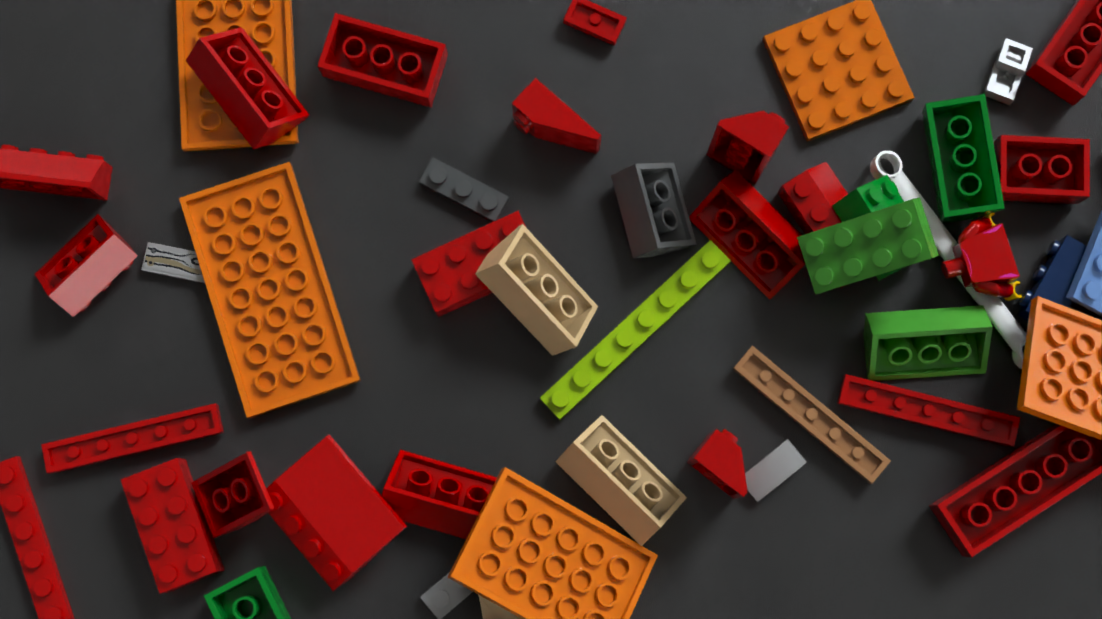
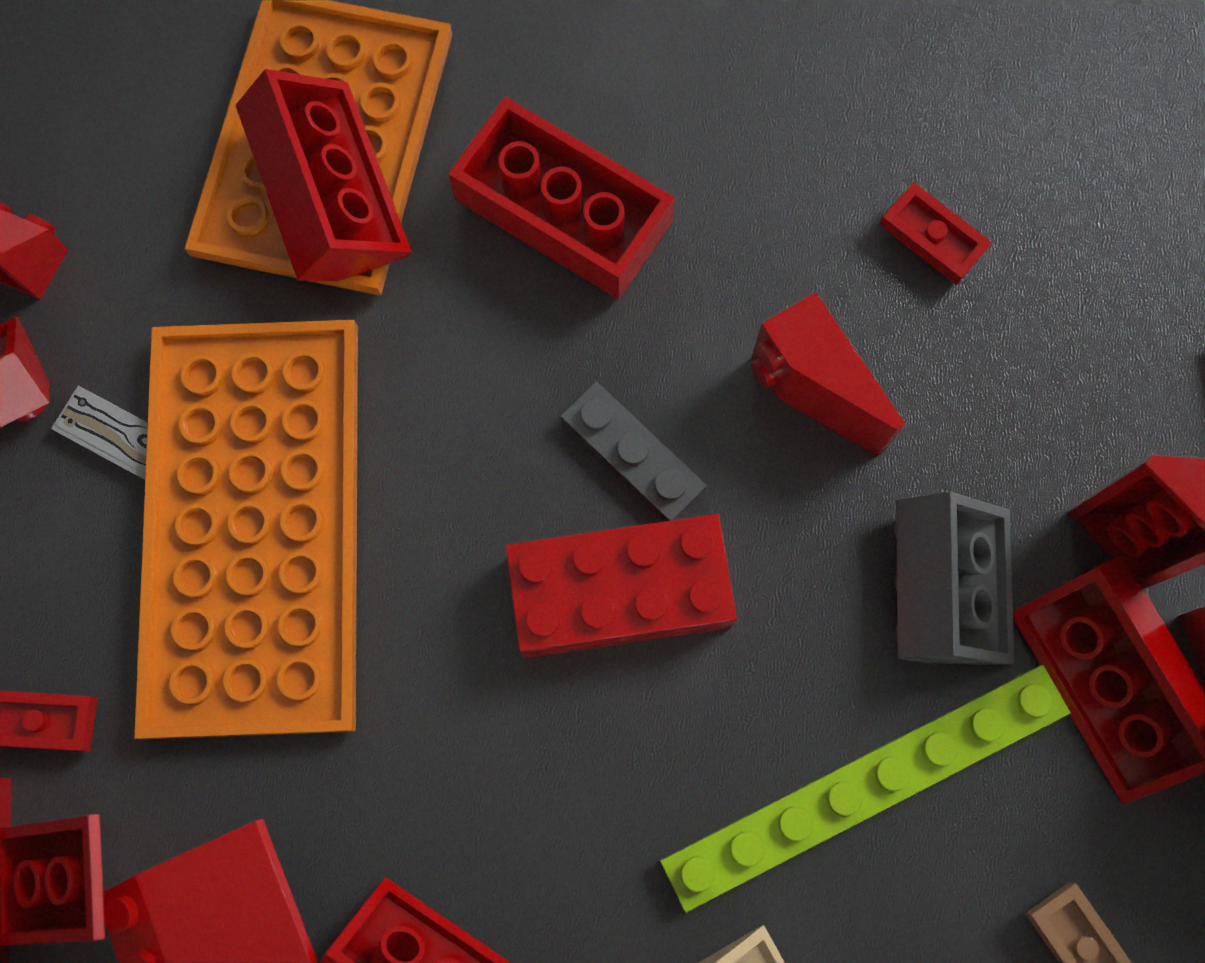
camera: 15 degrees right, 5 degrees down
tan slope [475,224,598,356] -> none

